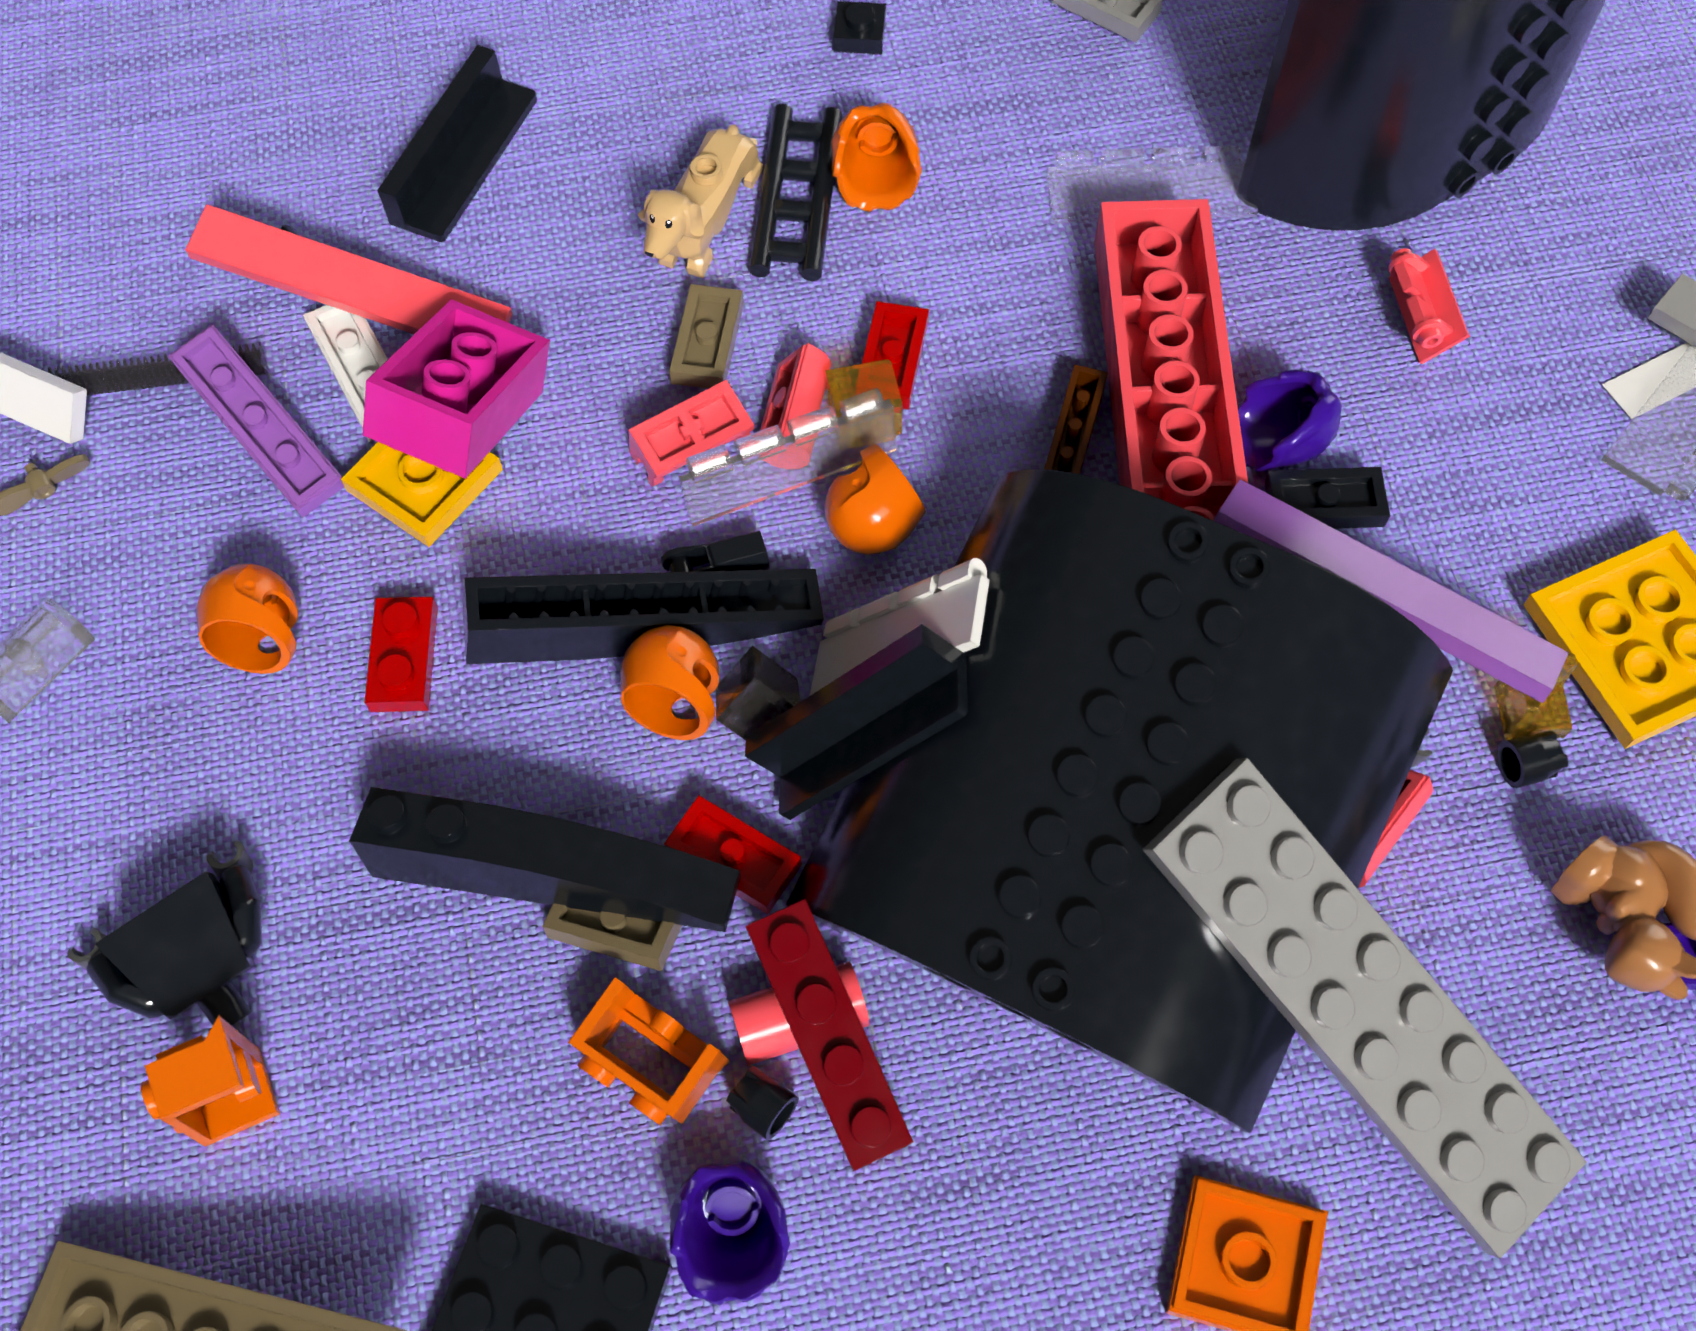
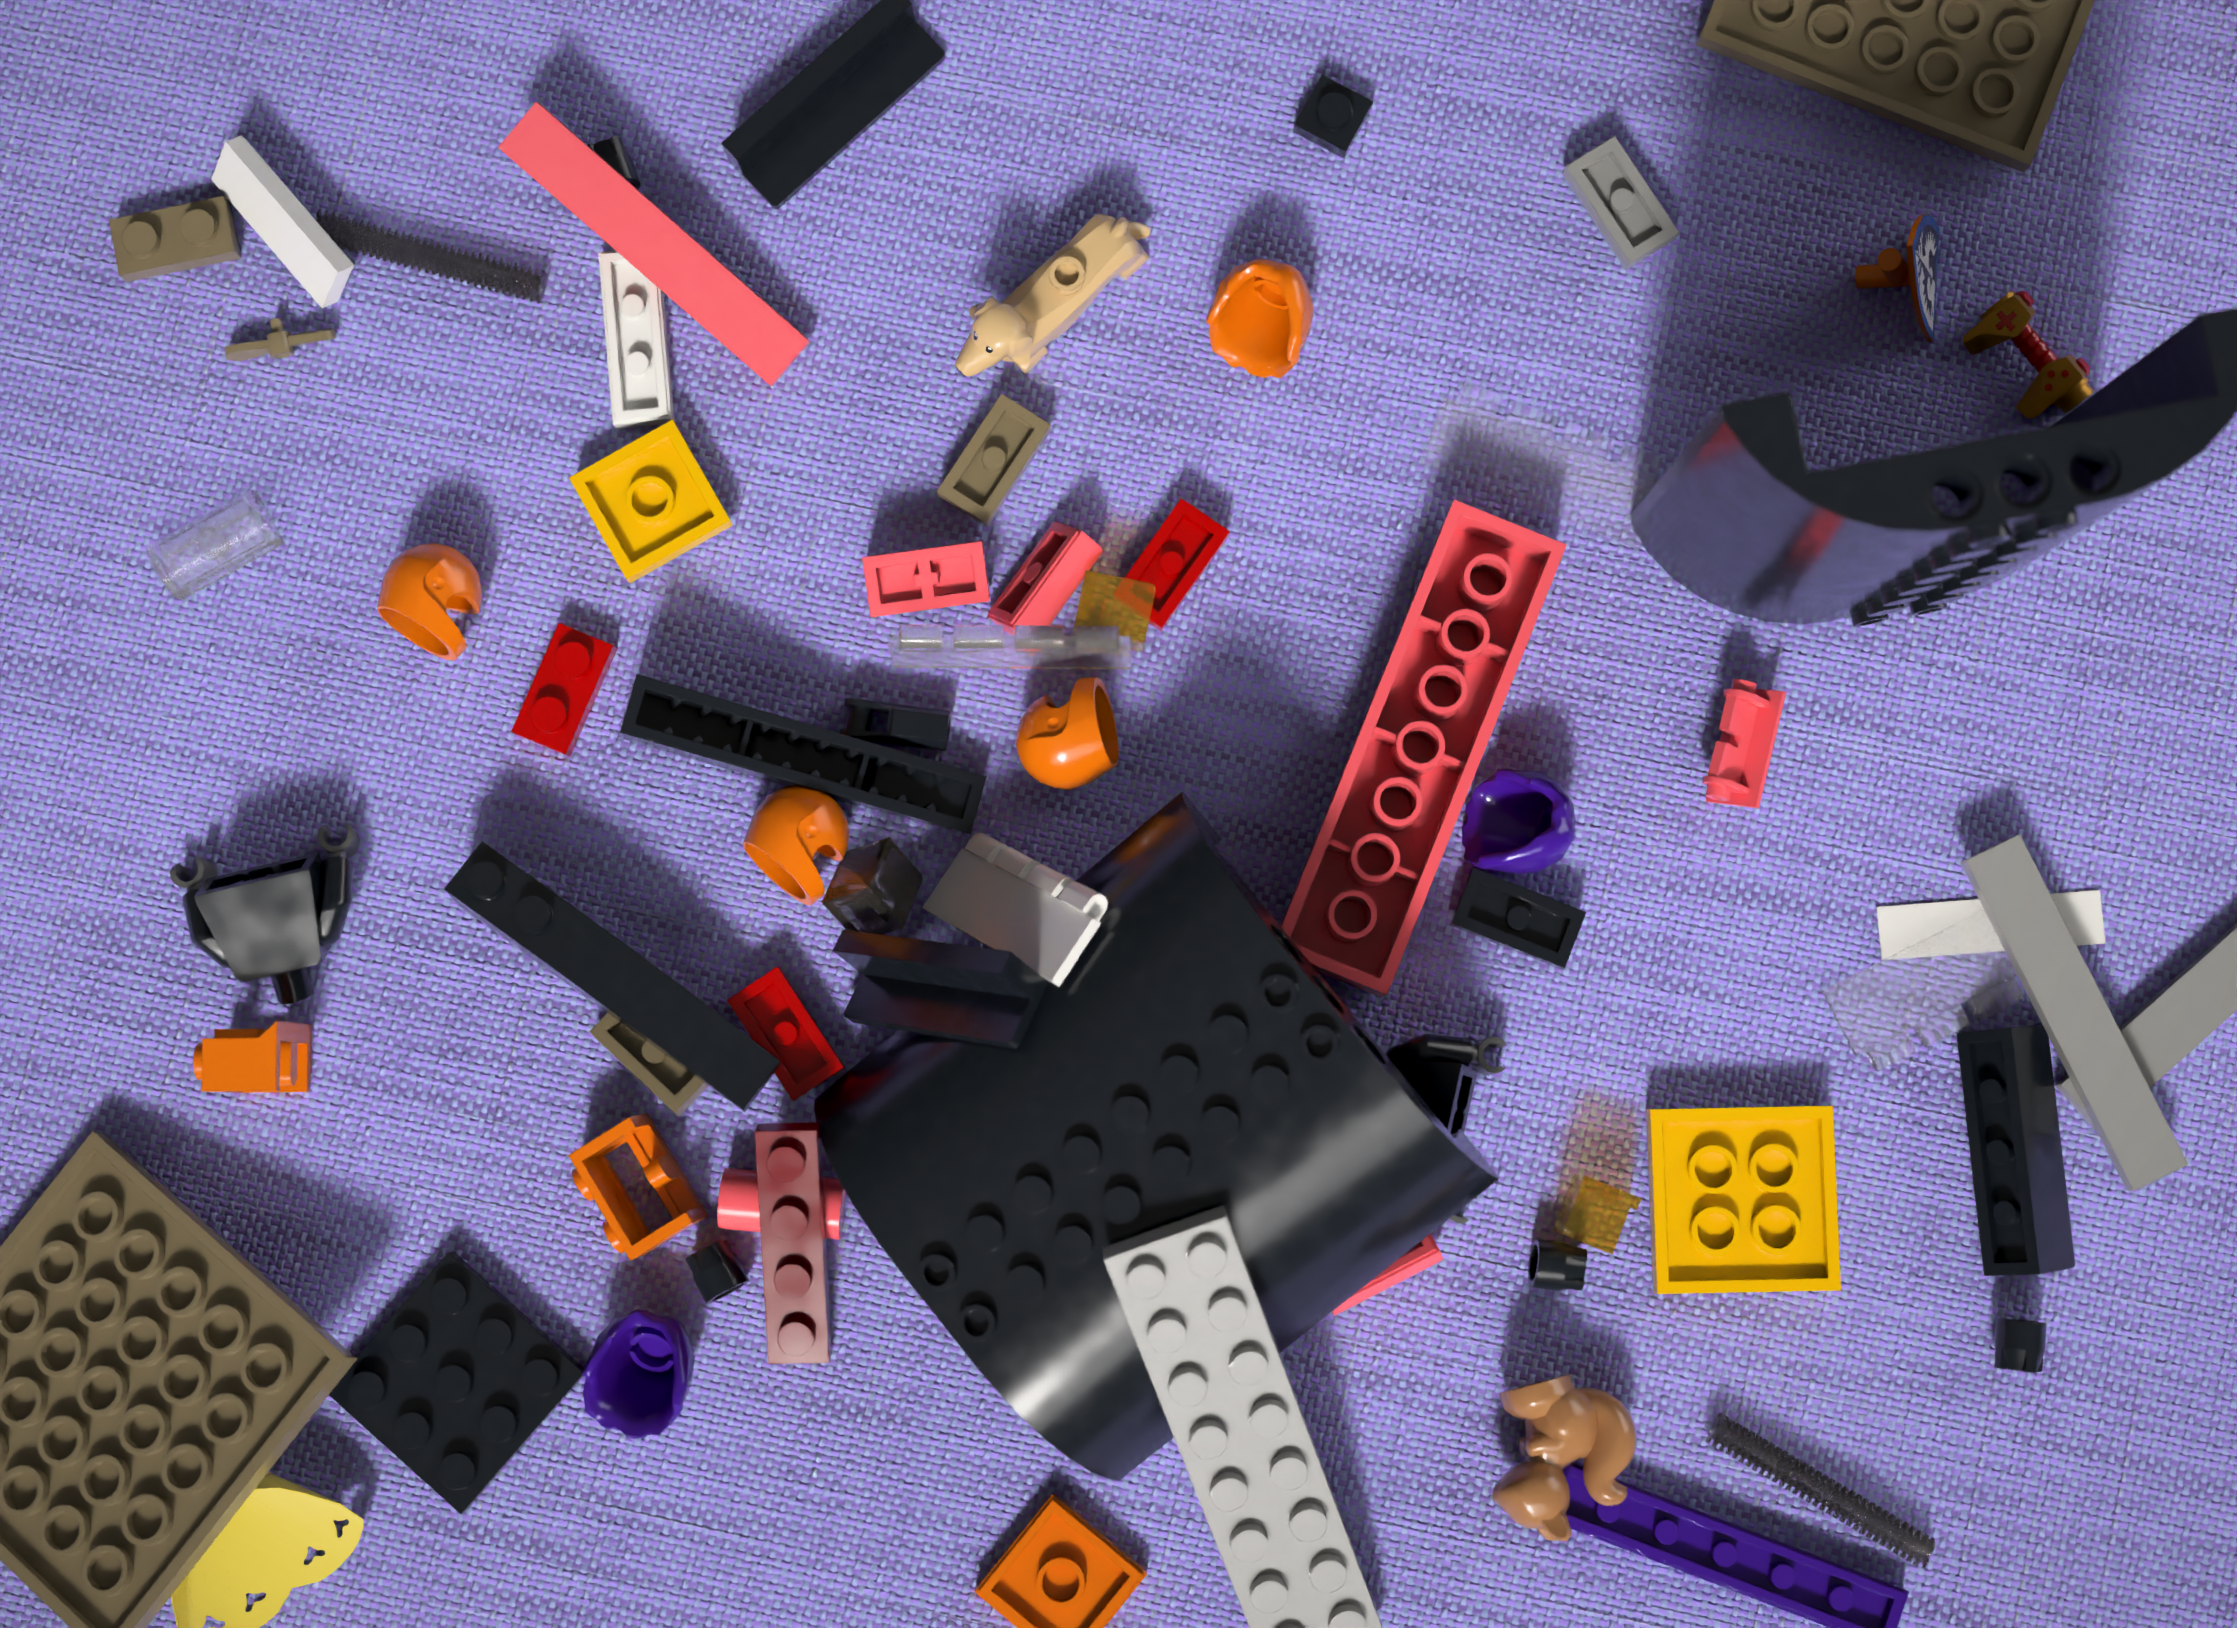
camera: 25 degrees right, 20 degrees up
medium lavender tile [168,324,344,518] -> none
dark pink brick [363,299,550,479] -> none
black bar [749,104,843,281] -> none
reddish brown piece [1044,364,1108,474] -> none
medium lavender tile [1214,479,1569,703] -> none

